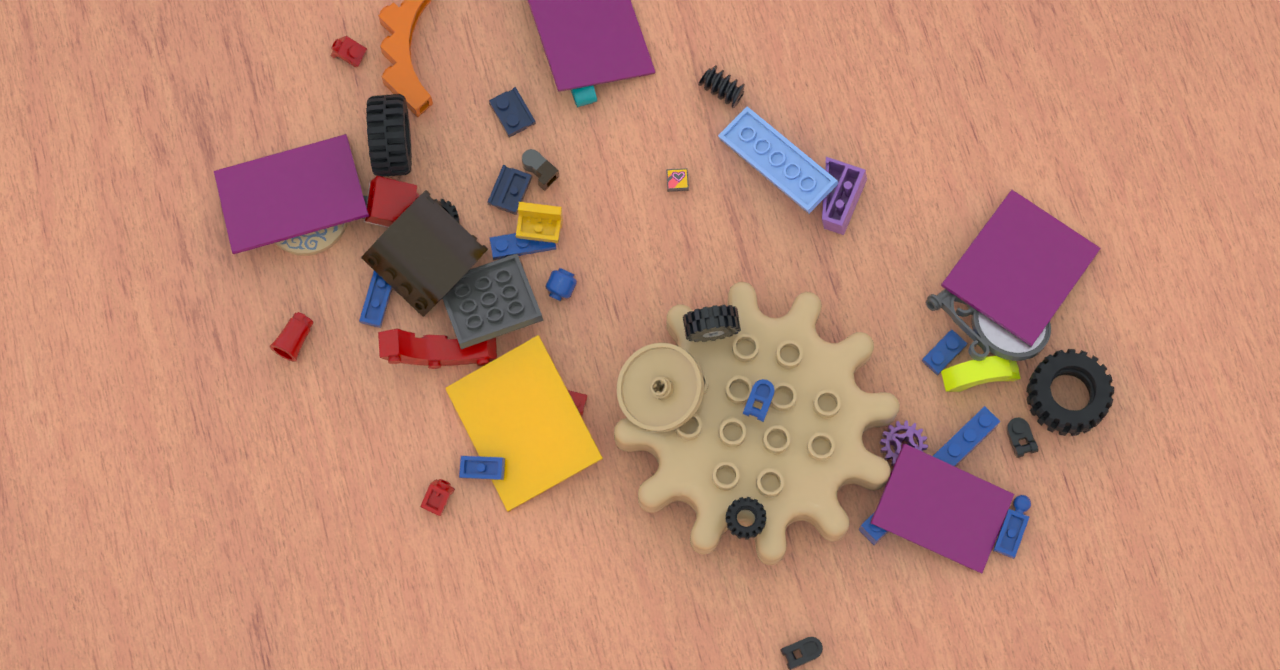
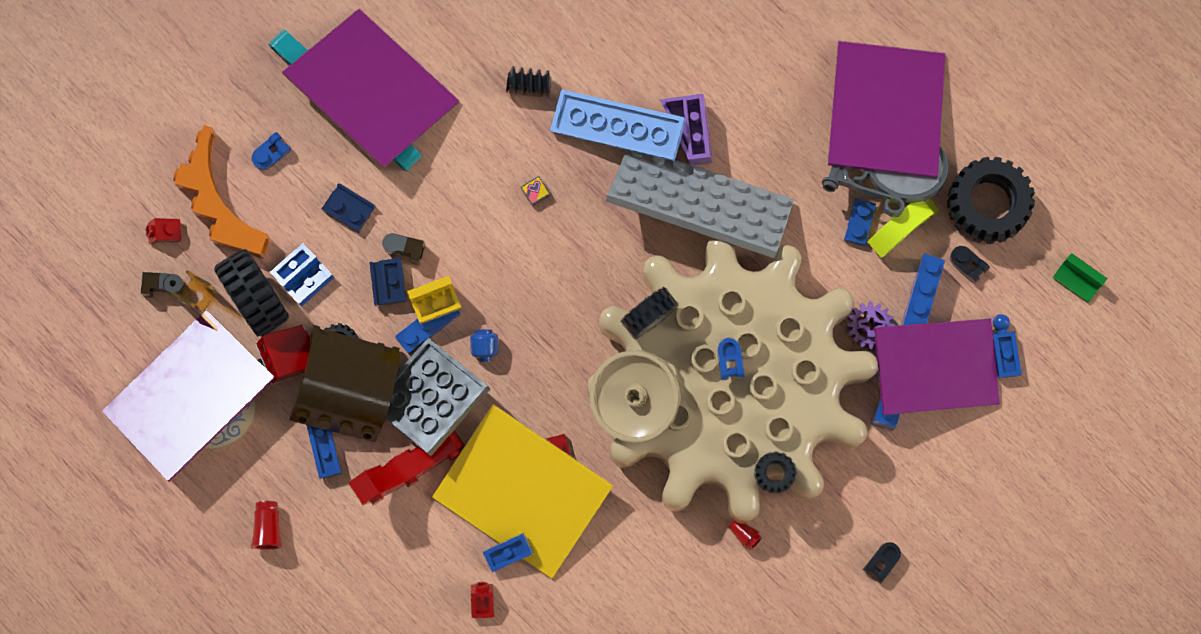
camera: 30 degrees left, 5 degrees up
none -> leg [141,272,185,298]
none -> clear yellow piece [171,270,217,315]
none -> blue plate [251,132,291,170]
none -> slope [270,244,334,307]
none -> light grey plate [606,150,794,258]
none -> red cone [728,520,762,550]
none -> green panel [1053,253,1108,303]

